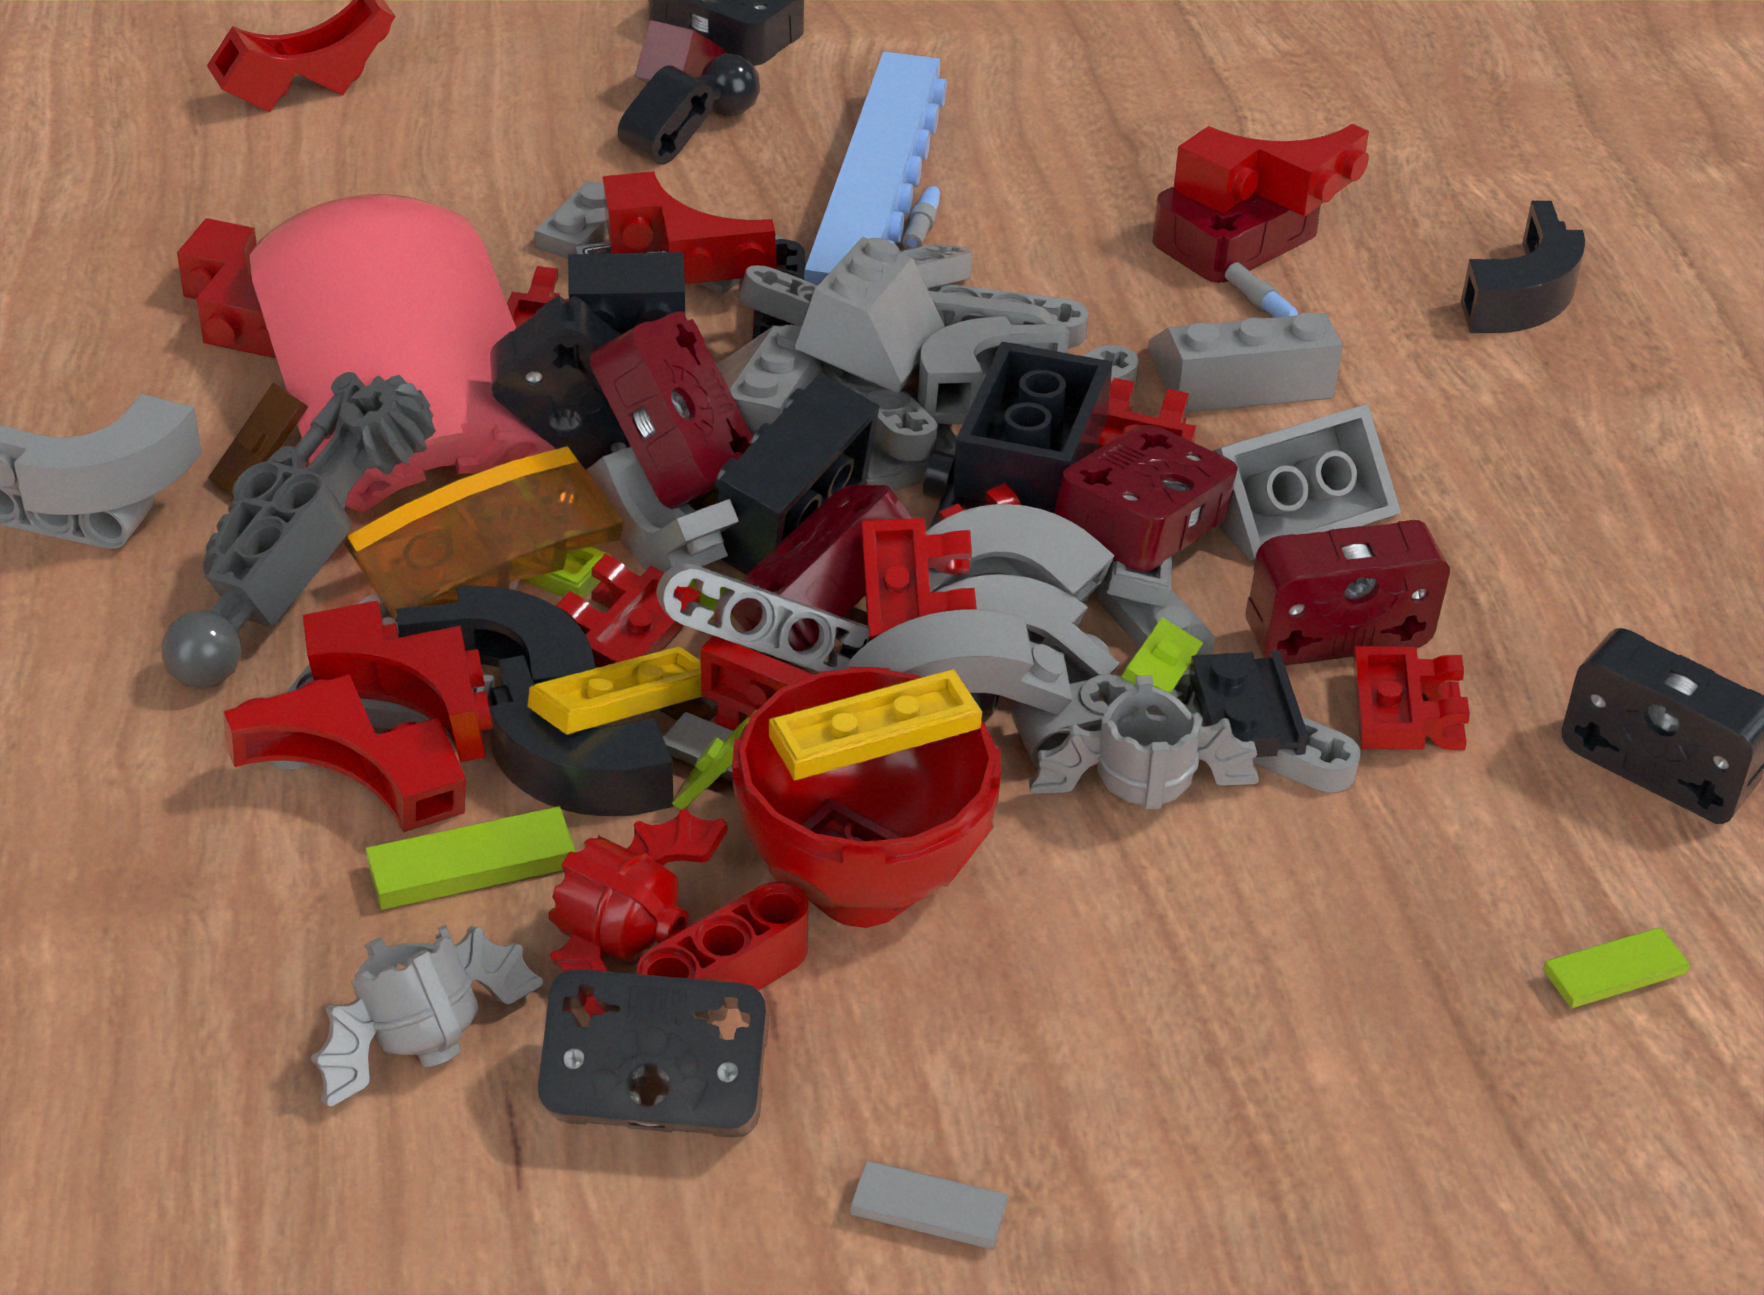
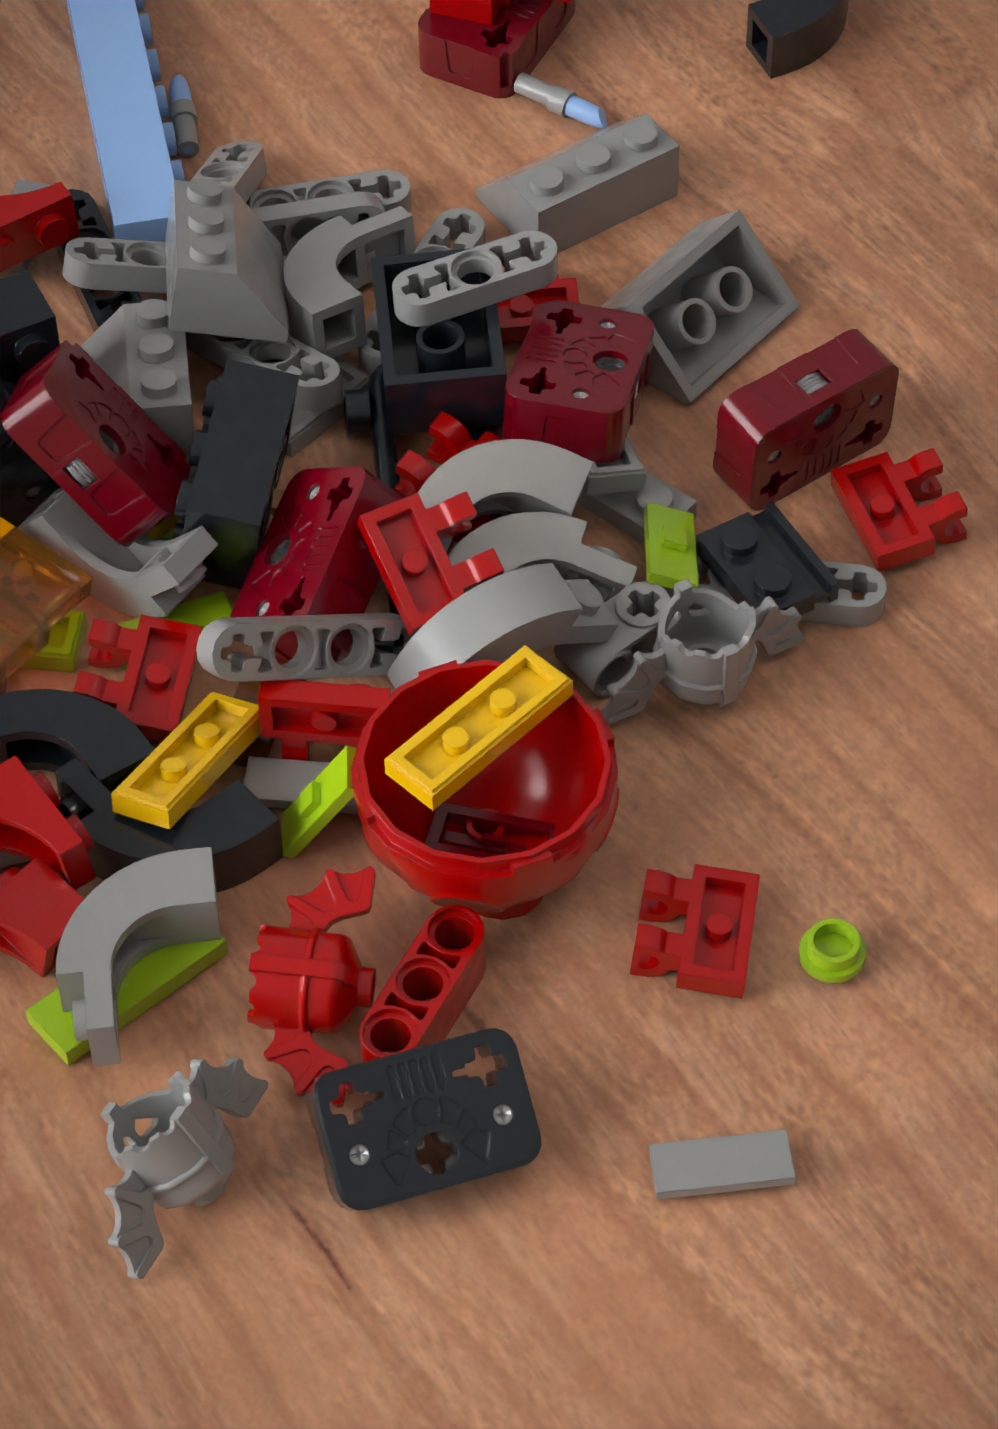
camera: 20 degrees left, 10 degrees up
none -> light grey arch [56,847,221,1067]
none -> light grey beam [392,230,558,327]
none -> red plate [630,864,760,999]
none -> lime plate [799,918,866,983]

